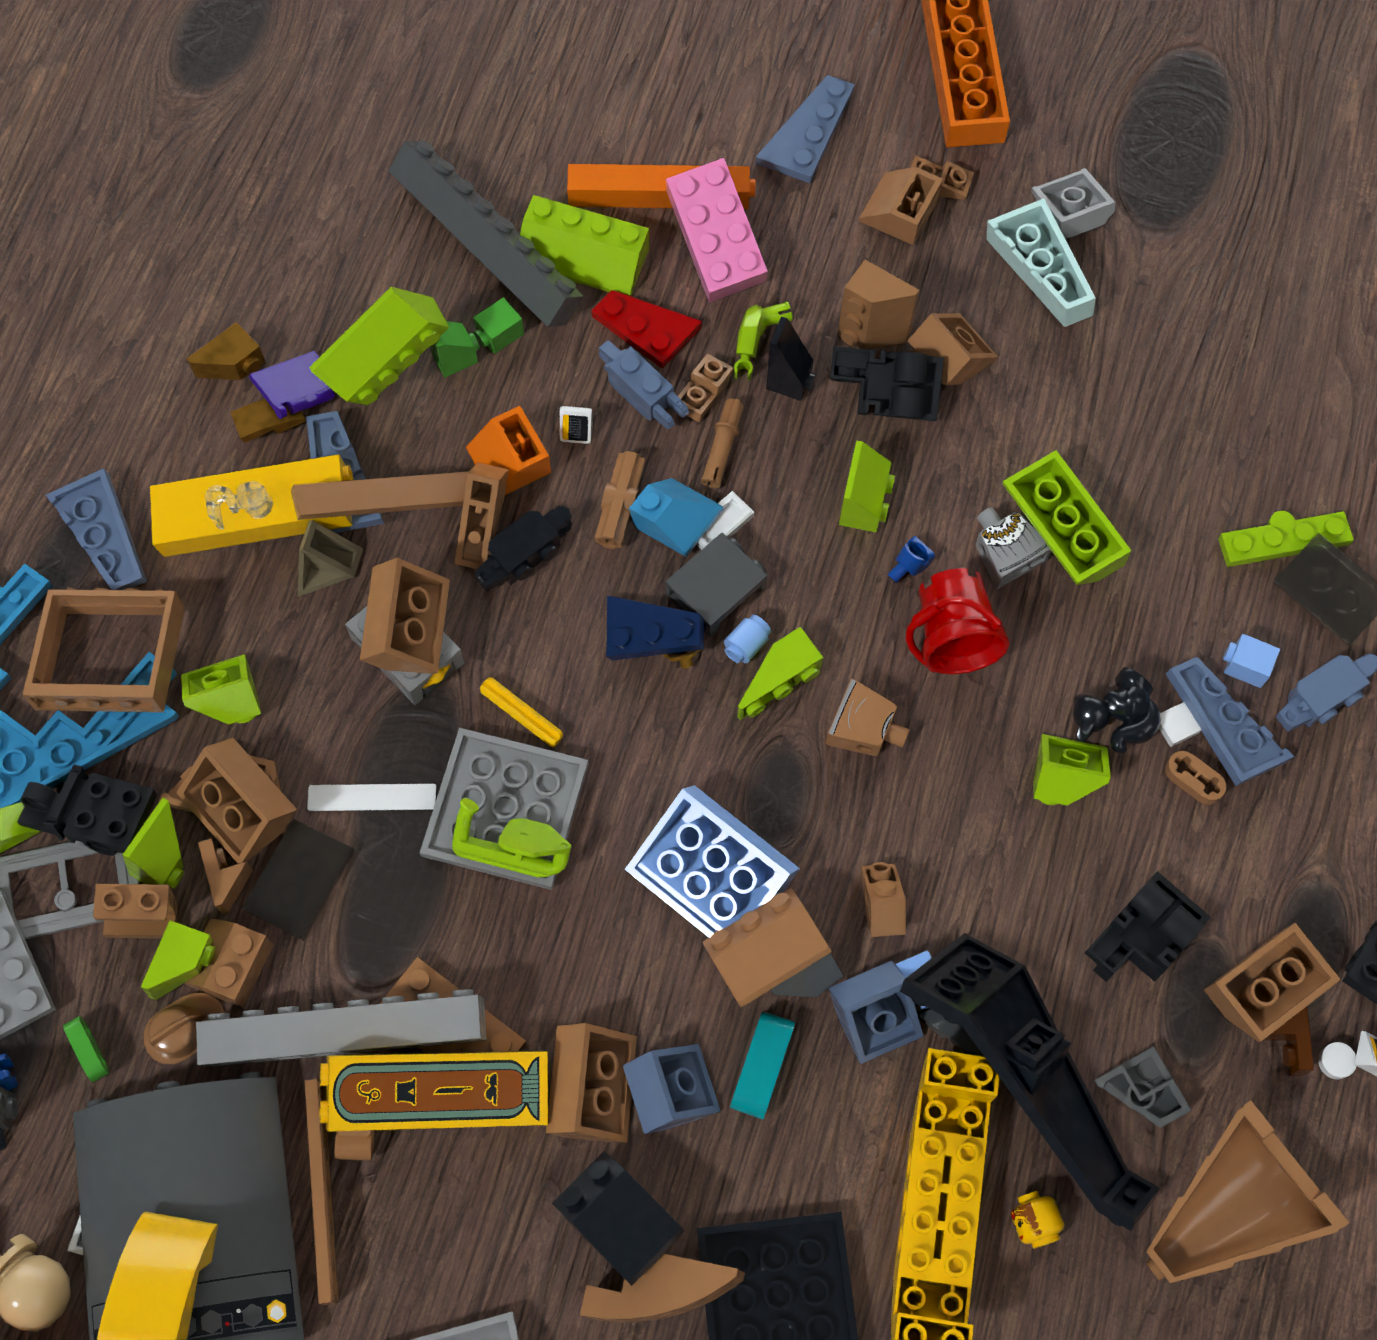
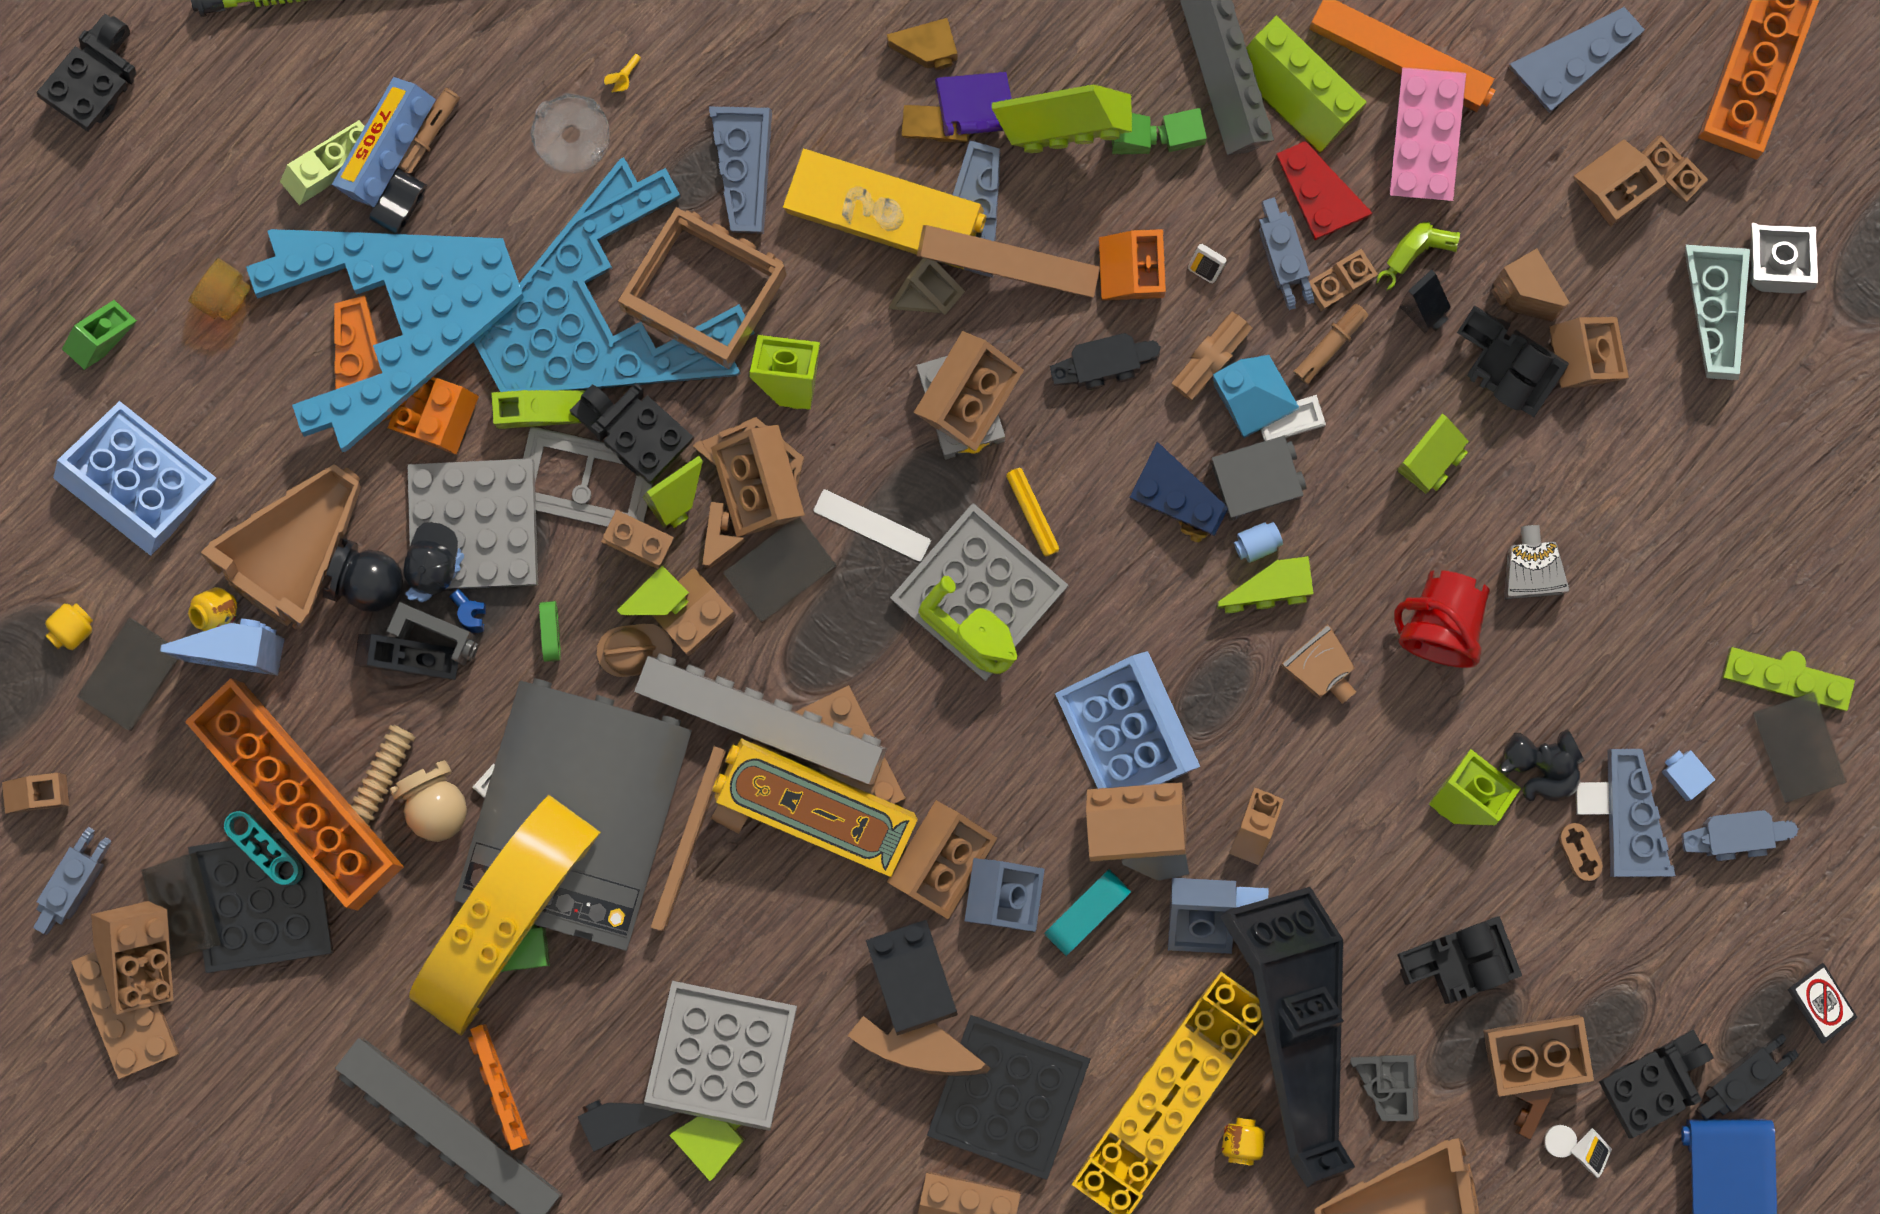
camera: 35 degrees right, 15 degrees up
medium nougat slope [454,463,509,569] -> none
blue piece [887,536,935,583] -> none
lime slope [1002,450,1132,585] -> none

